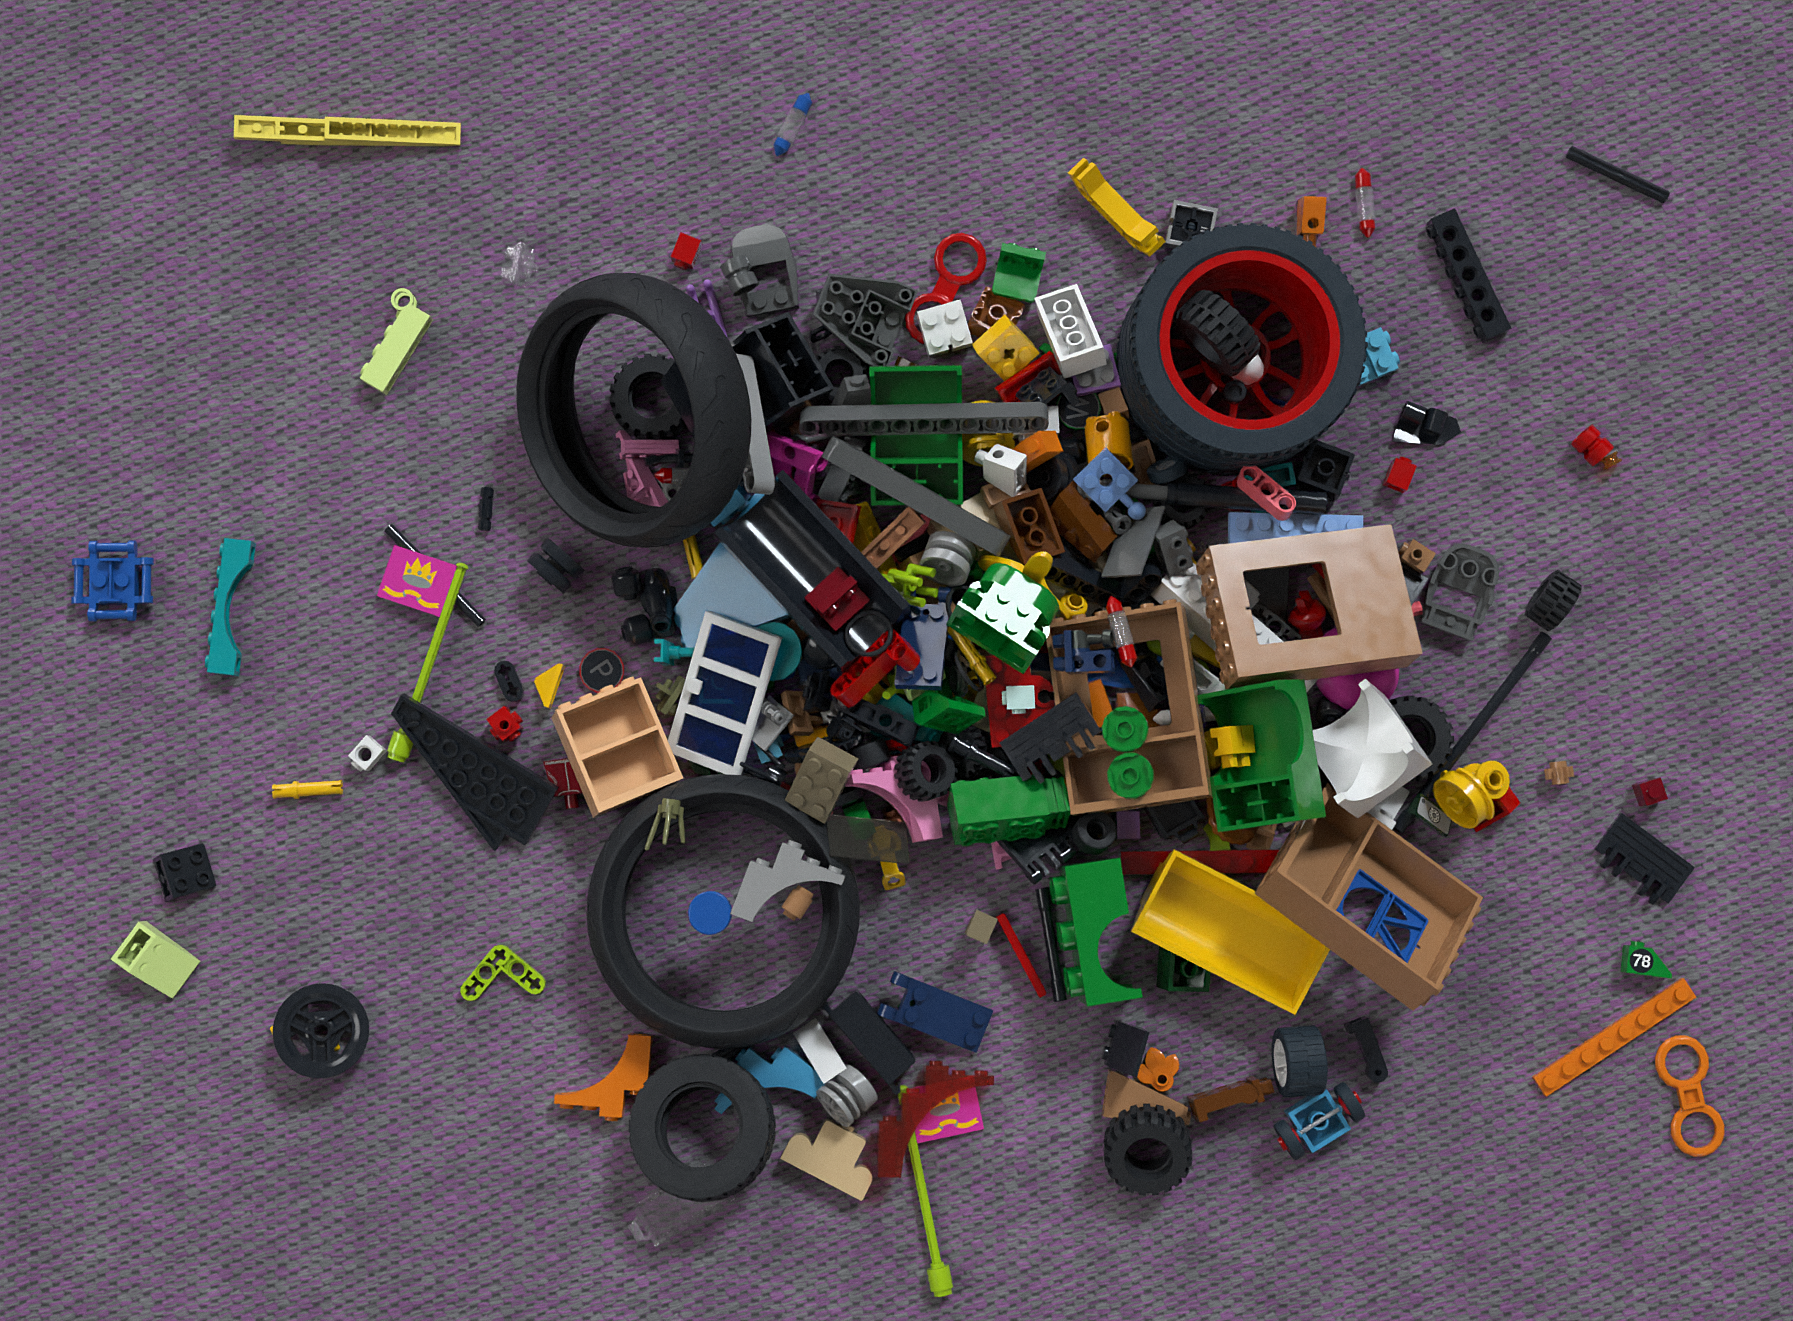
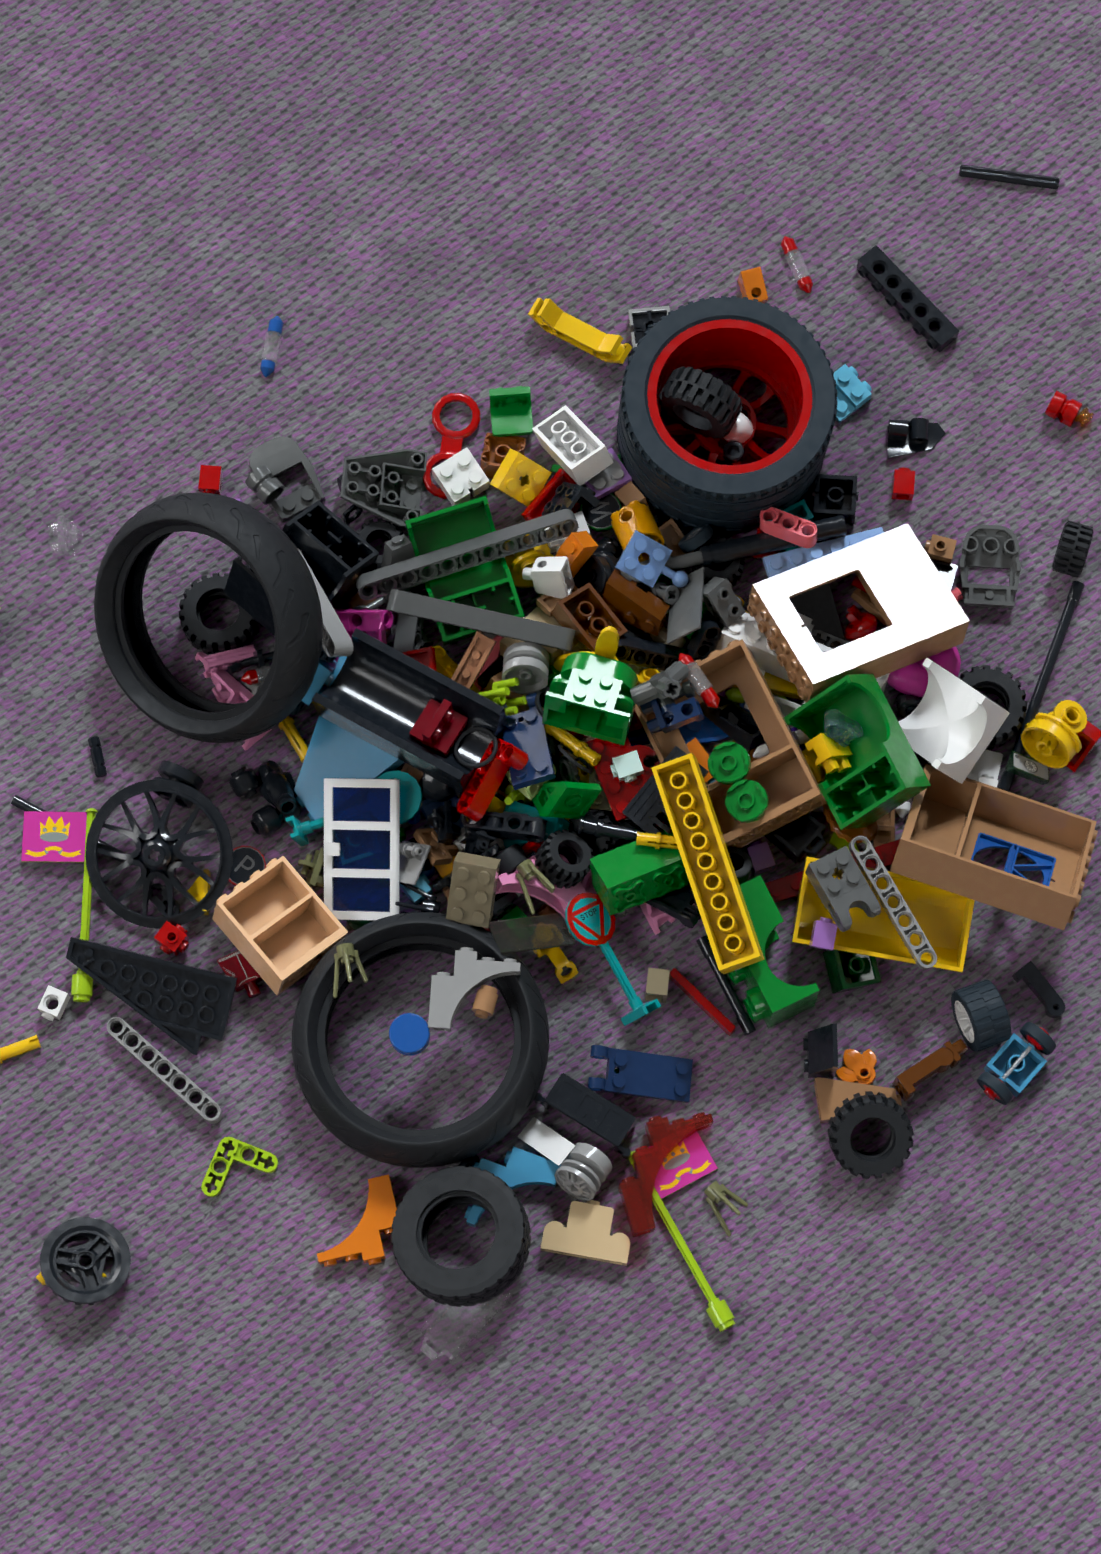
camera: 10 degrees left, 10 degrees down
none -> black wheel [86,779,233,929]
none -> light grey beam [107,1017,223,1124]
none -> olive plant [515,859,555,914]
none -> teal piece [565,892,661,1026]
none -> dark grey piece [630,661,689,706]
none -> yellow pin [636,831,678,849]
none -> yellow brick [651,753,765,974]
none -> olive plant [704,1181,748,1237]
none -> dark grey brick [805,846,881,932]
none -> medium lavender brick [809,917,837,951]
none -> clear light blue piece [824,709,863,747]
none -> light grey beam [849,836,937,969]

